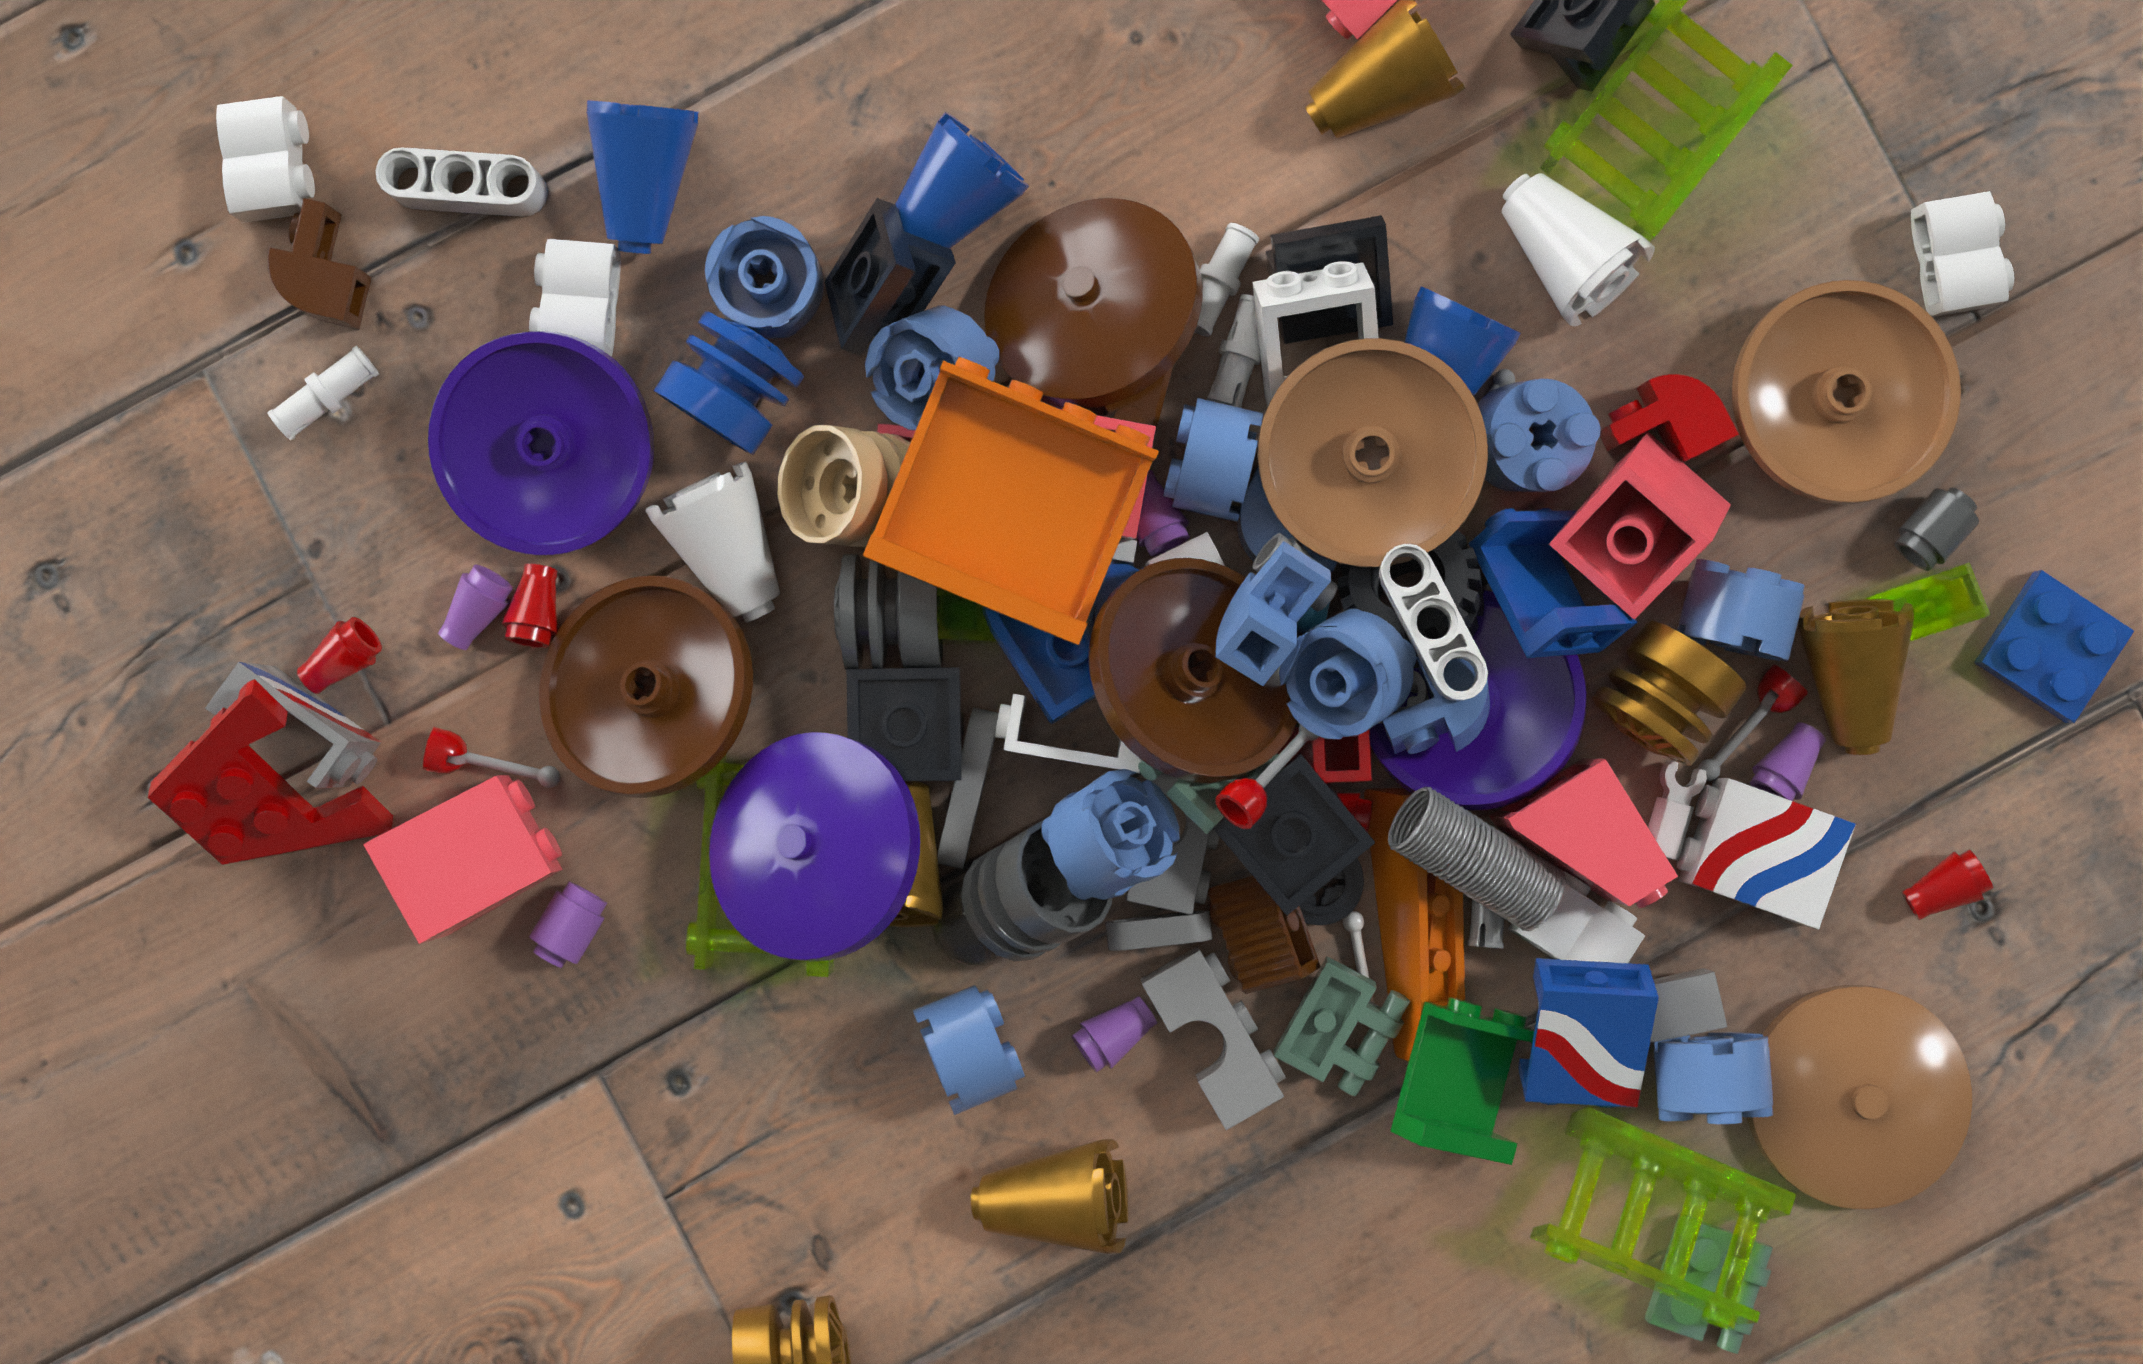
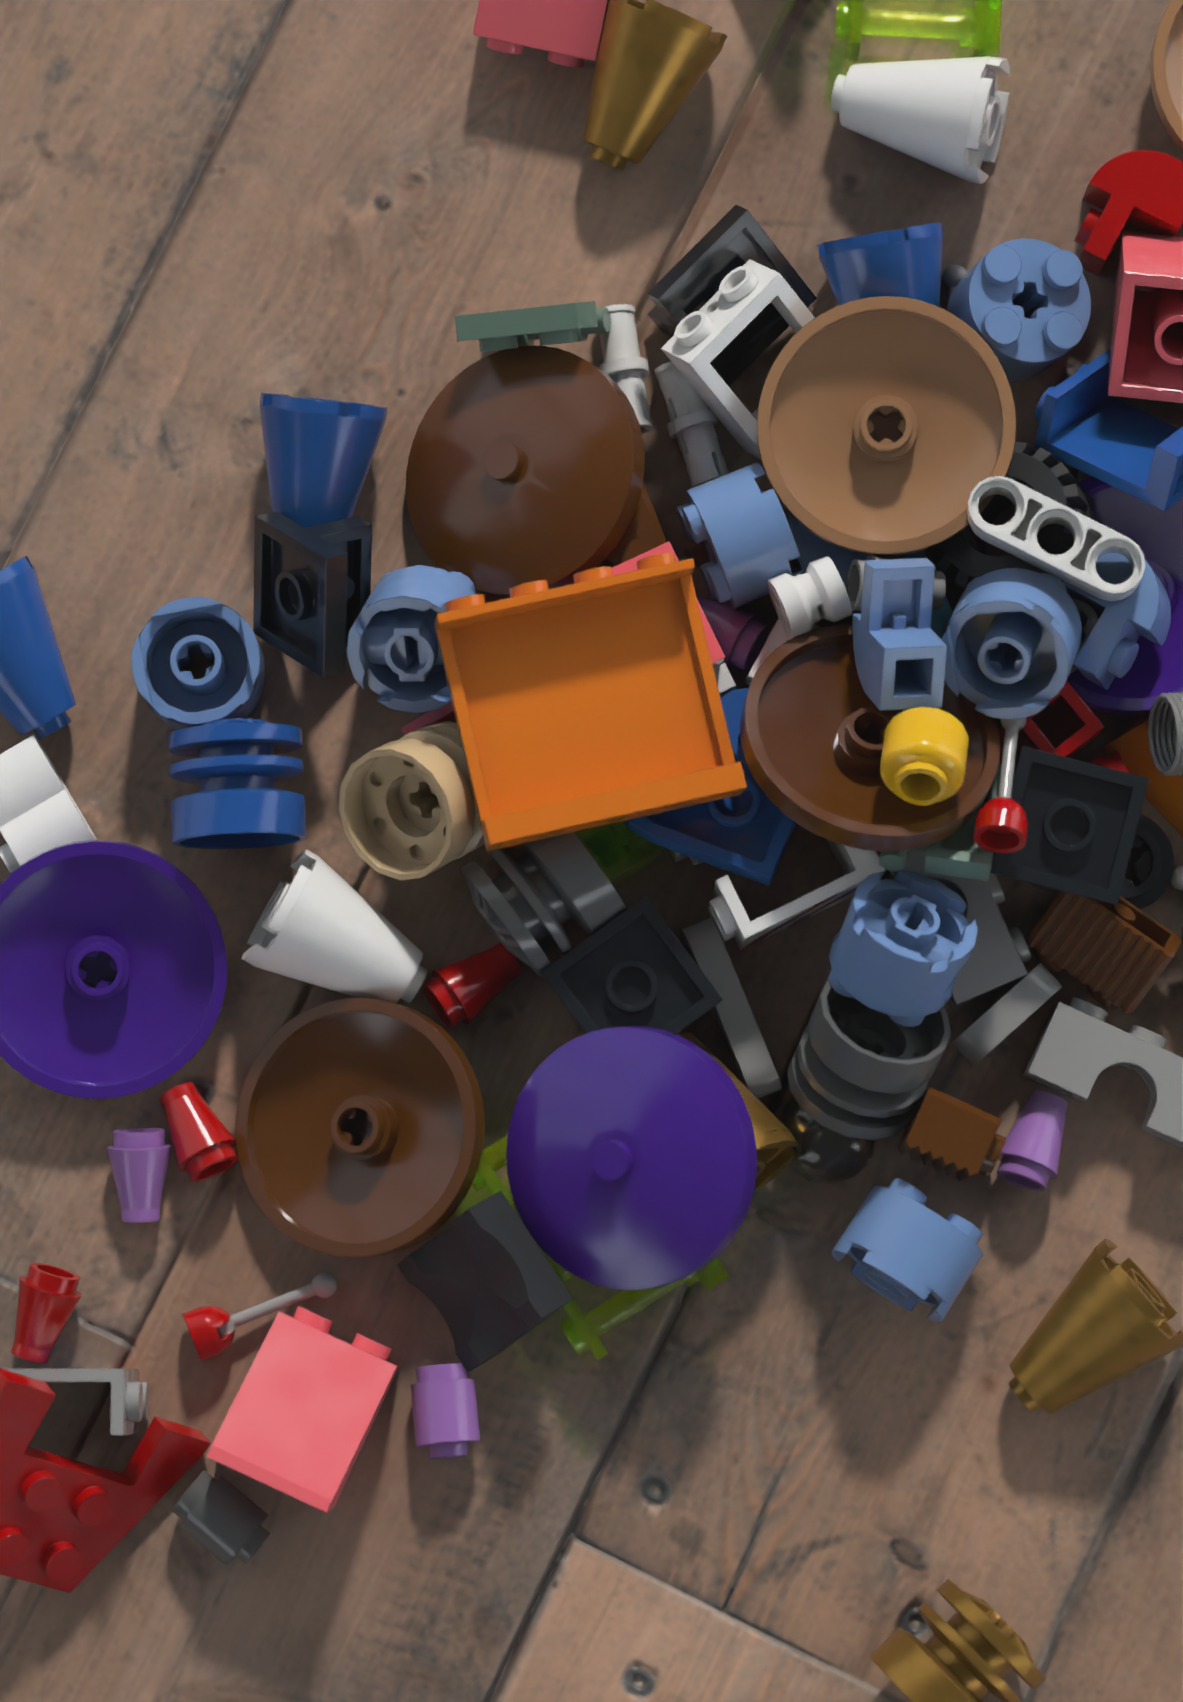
camera: 40 degrees left, 5 degrees down
none -> dark grey brick [171,1470,270,1566]
none -> black brick [397,1190,573,1373]
none -> red cone [423,942,522,1028]
none -> sand green plate [455,301,611,352]
none -> white wheel [767,556,852,639]
none -> yellow head [880,707,969,806]
none -> reddish brown brick [897,1087,1006,1181]

